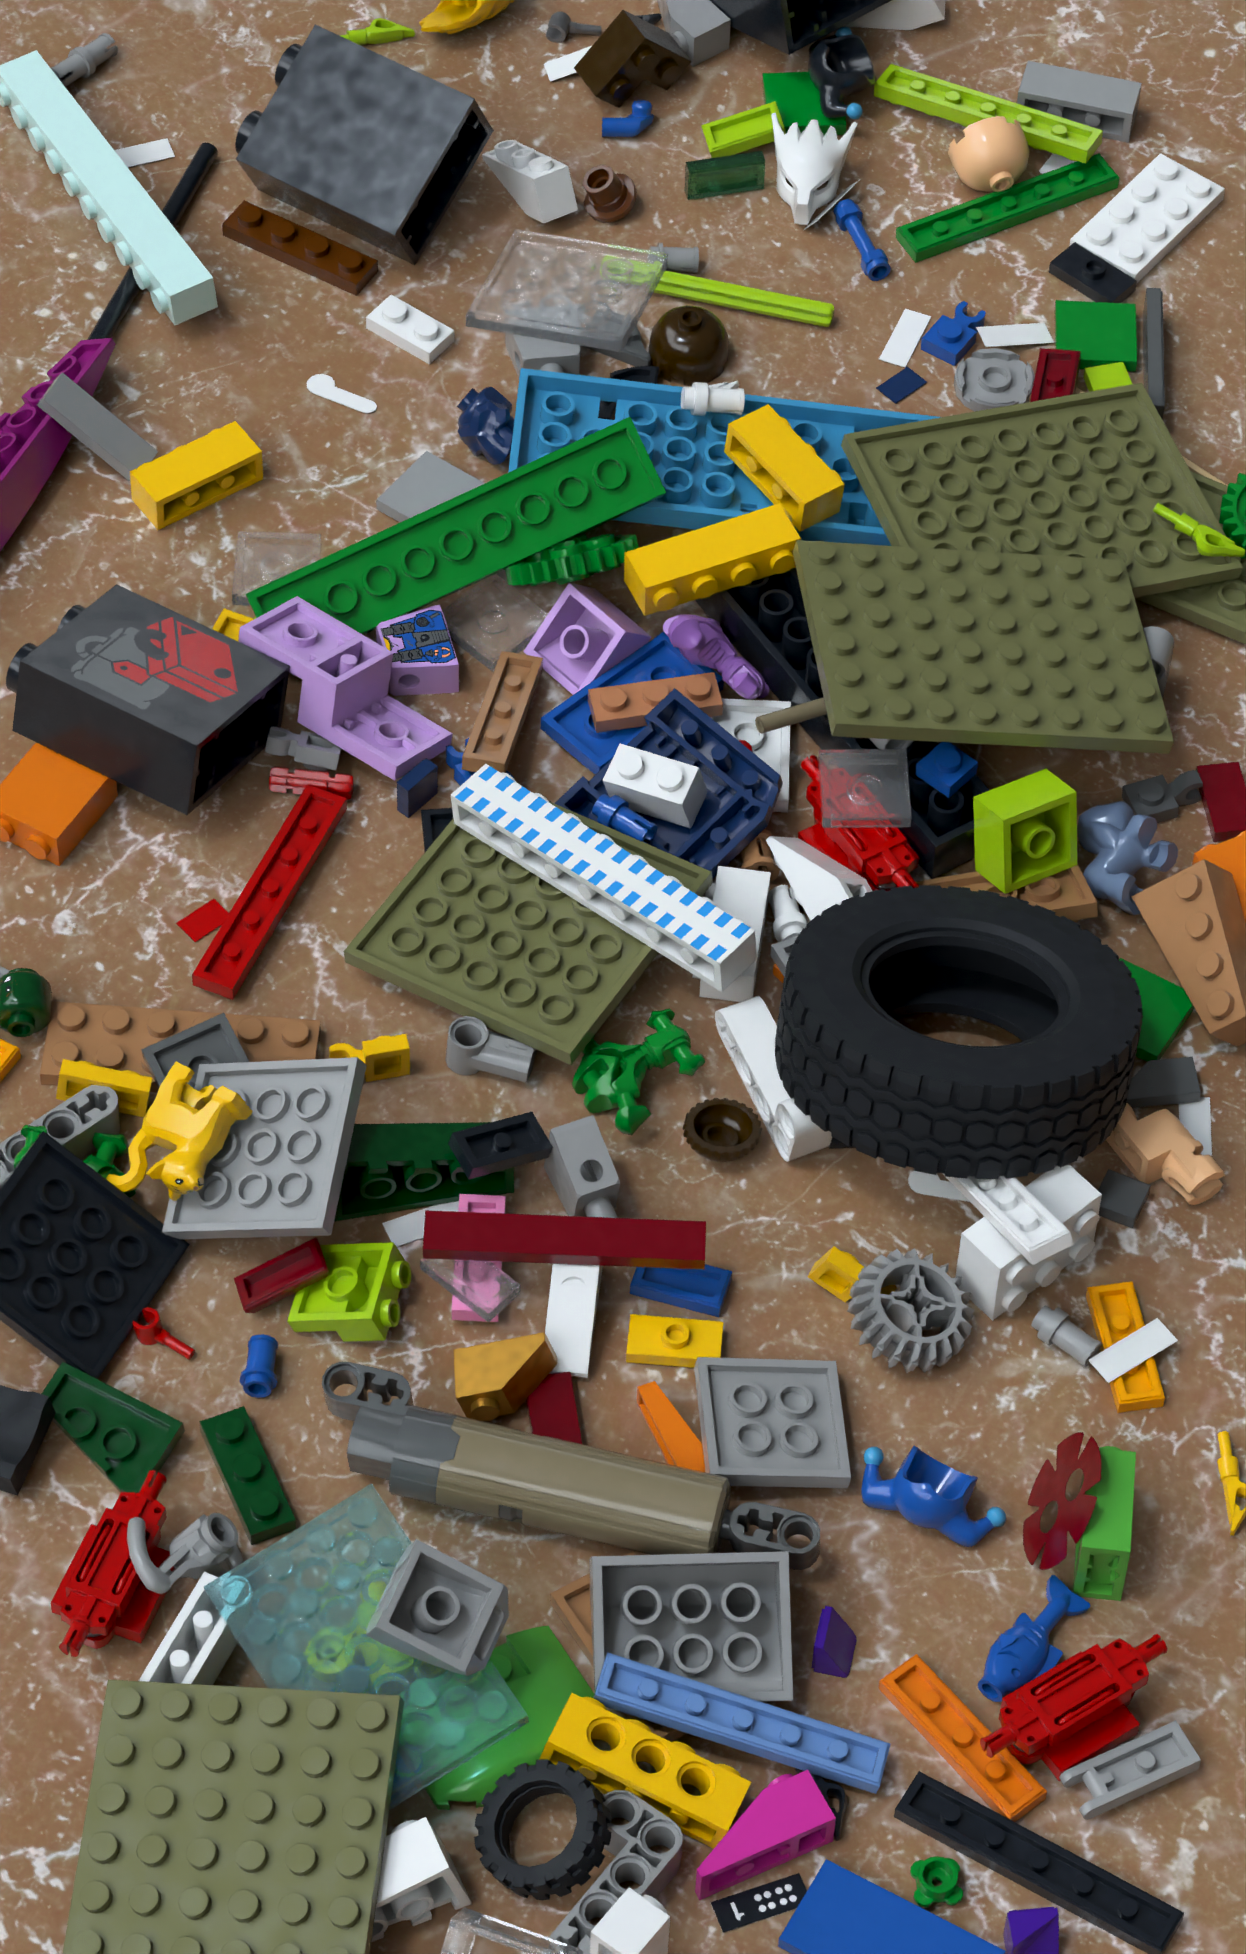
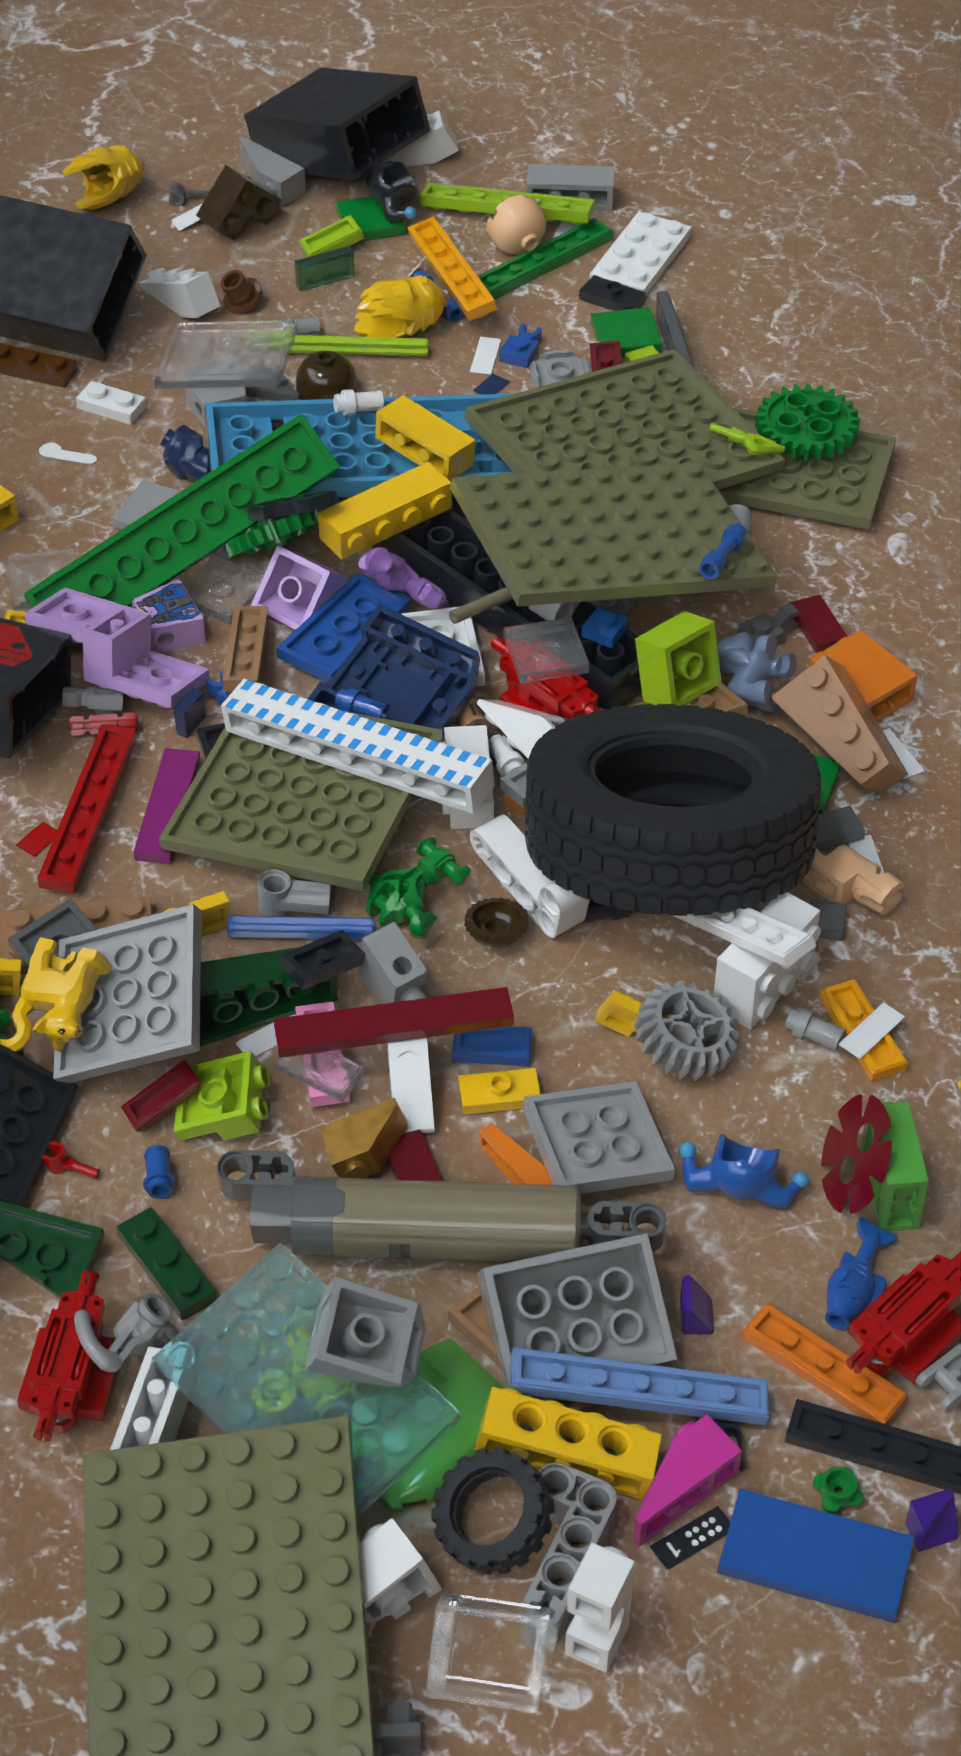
camera: 10 degrees left, 5 degrees down
nougat plate [588,672,723,733] -> none
blue arm [602,100,654,137] -> none
white brick [603,744,708,828] -> none
white piece [771,113,858,225] -> none
white sticker [908,1171,970,1202] -> none
white sticker [976,323,1054,347] -> none
none -> magenta tile [134,748,201,864]
none -> blue axle [227,915,376,940]
none -> black tile [246,490,339,521]
none -> yellow head [354,275,448,338]
none -> light orange plate [407,216,497,321]
none -> blue bar [699,523,747,580]

